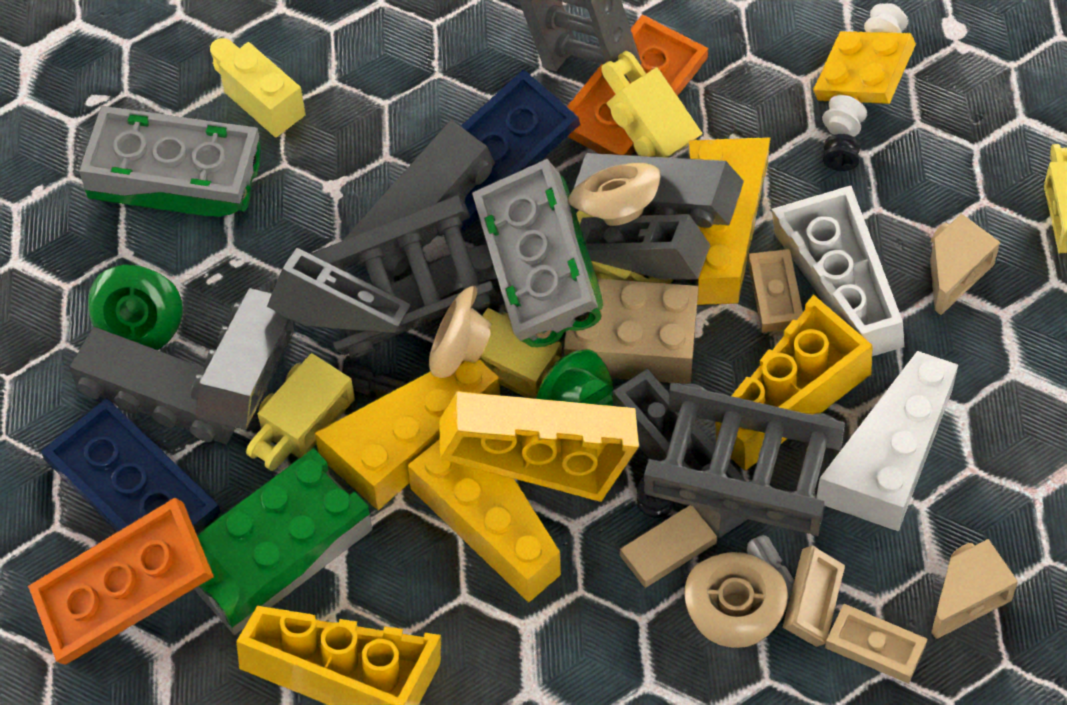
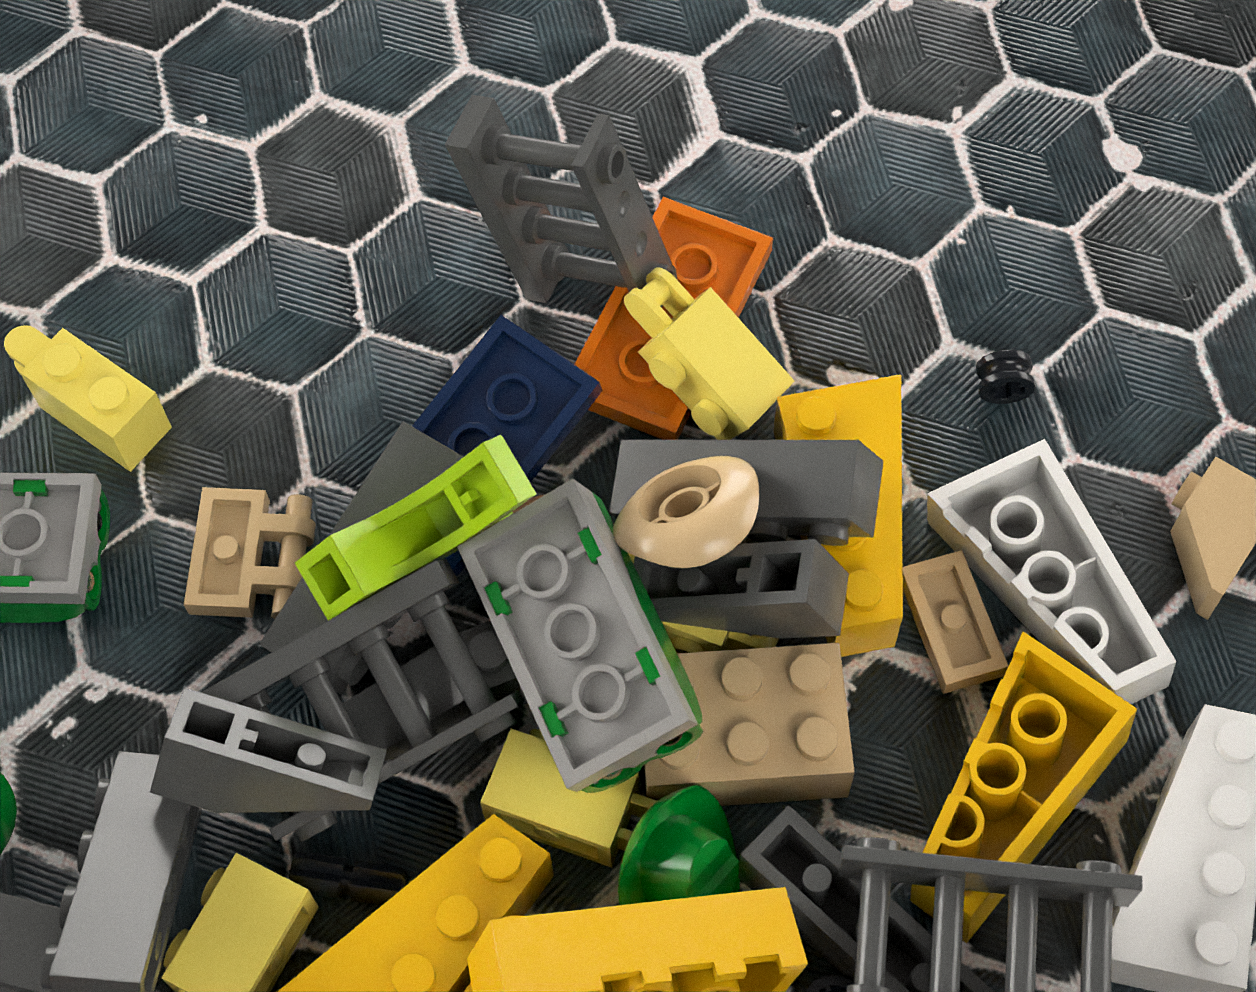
camera: 10 degrees left, 5 degrees up
tan hat [429,285,492,378] -> none
yellow plate [813,3,916,136] -> none
none -> tan plate [184,487,316,619]
none -> lime arch [295,435,536,621]

